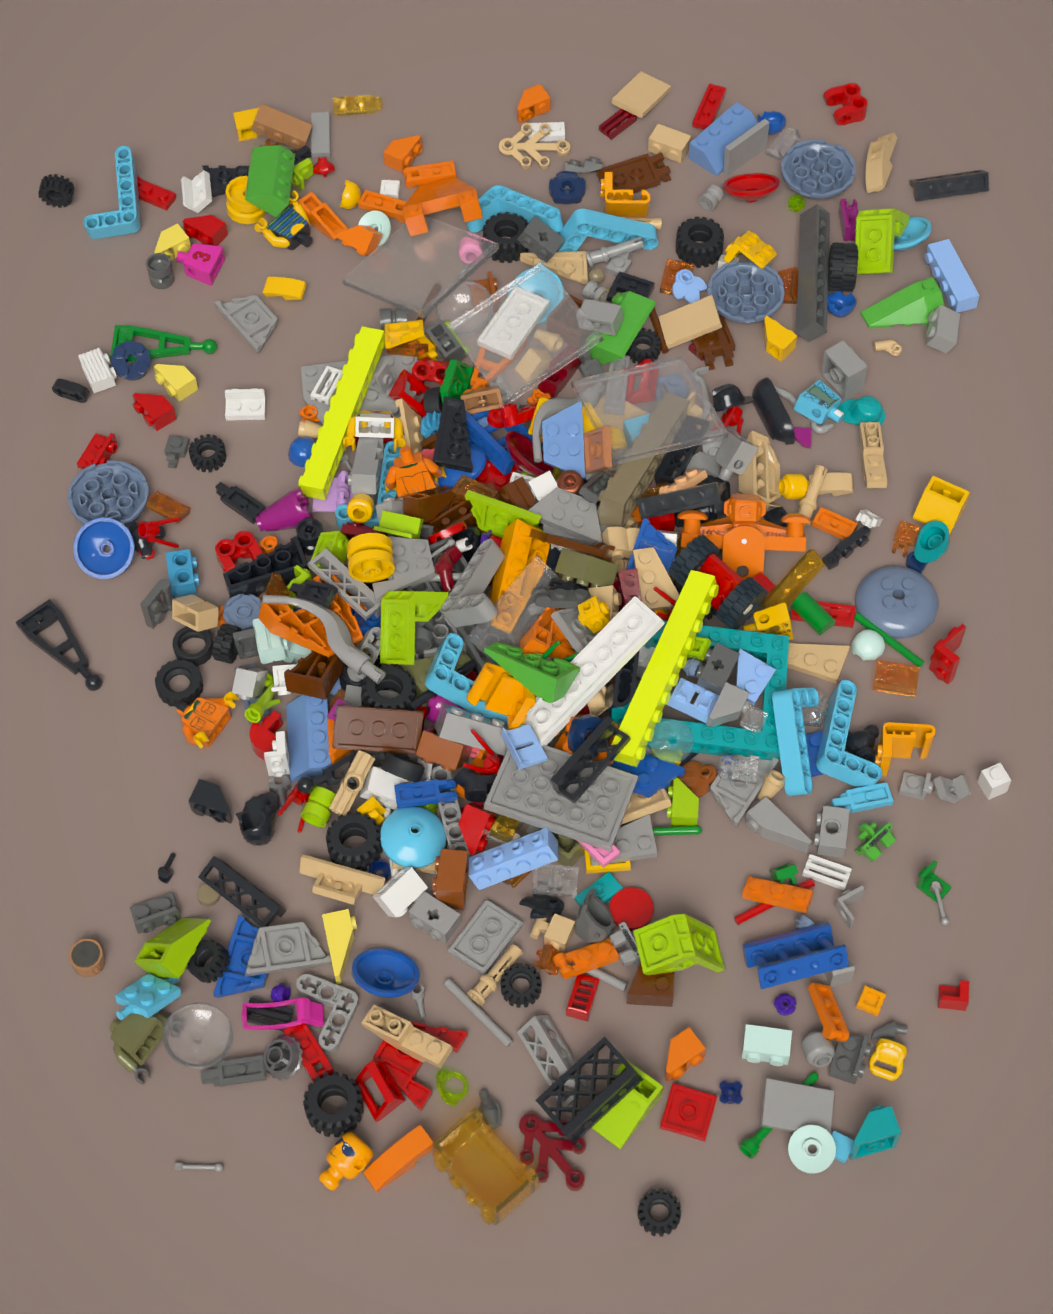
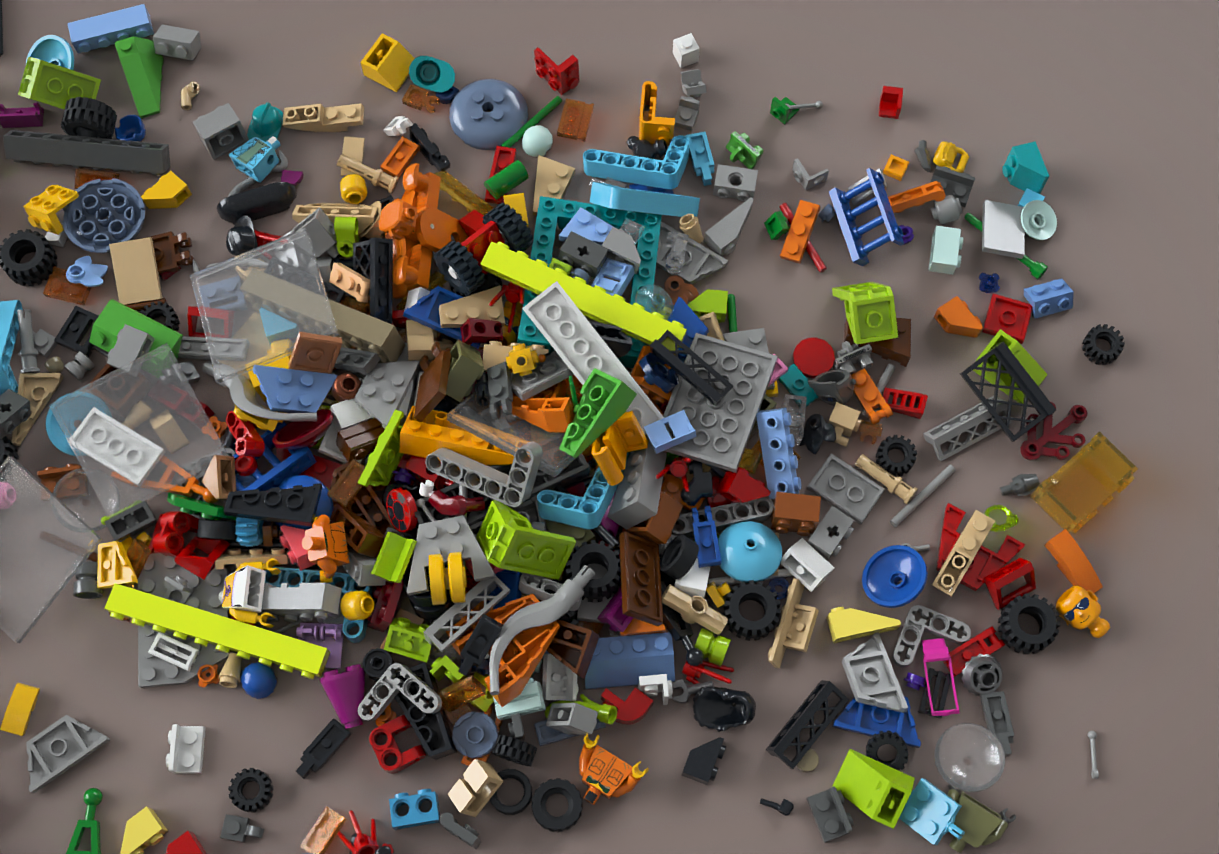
camera: 90 degrees left, 10 degrees up
white tile [802,854,852,891] -> none
none -> lime piece [334,216,359,257]
none -> light grey beam [358,663,442,721]
none -> medium blue bracket [1024,279,1074,319]

